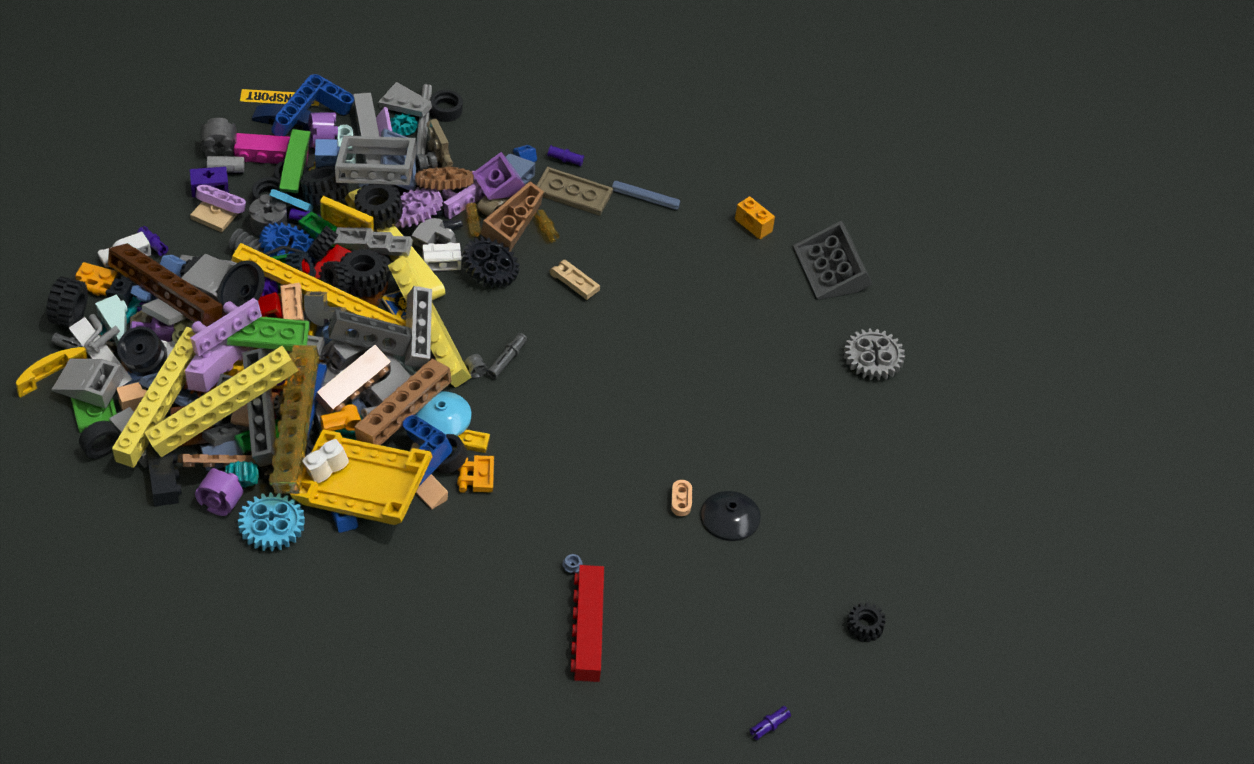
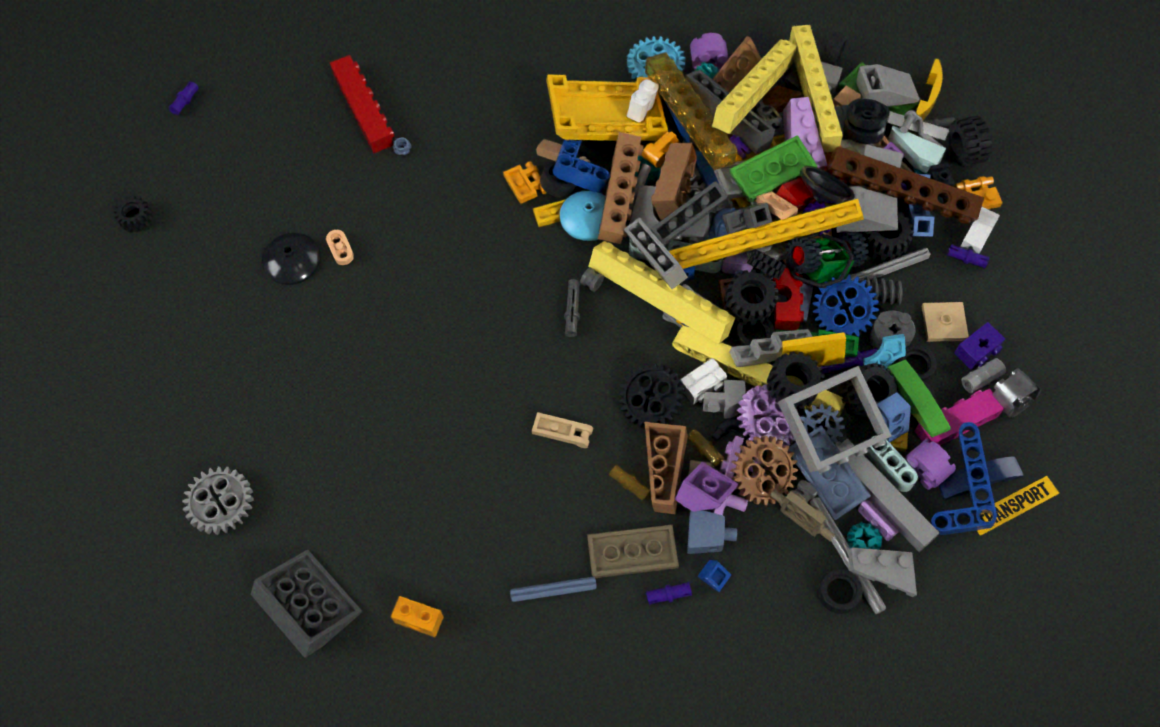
camera: 160 degrees right, 15 degrees up
lavender plate [190,298,262,356] -> none
lavender beam [196,185,246,213] -> none
black tyre [306,226,338,261] -> none

